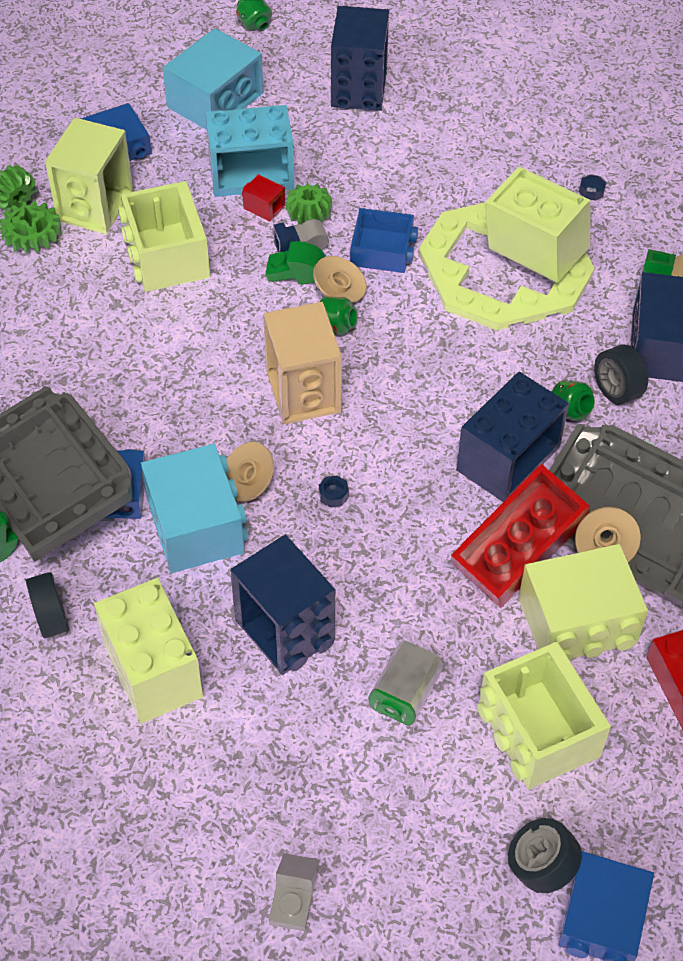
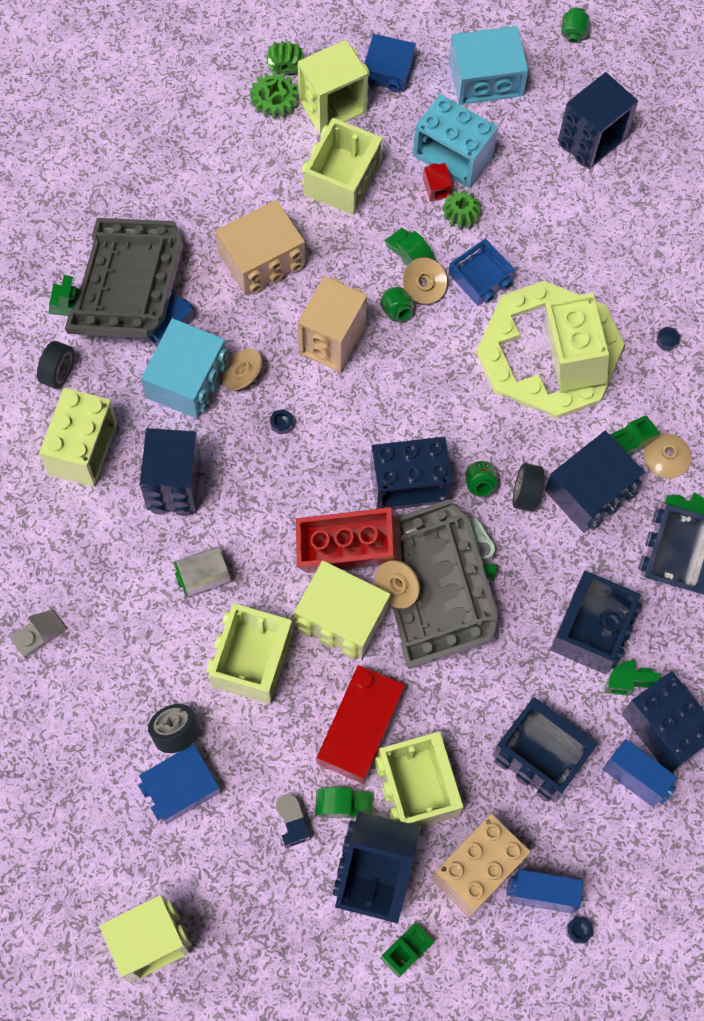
camera: 40 degrees right, 15 degrees up
leg [273,219,329,252] -> none
none -> tan container [215,199,305,295]

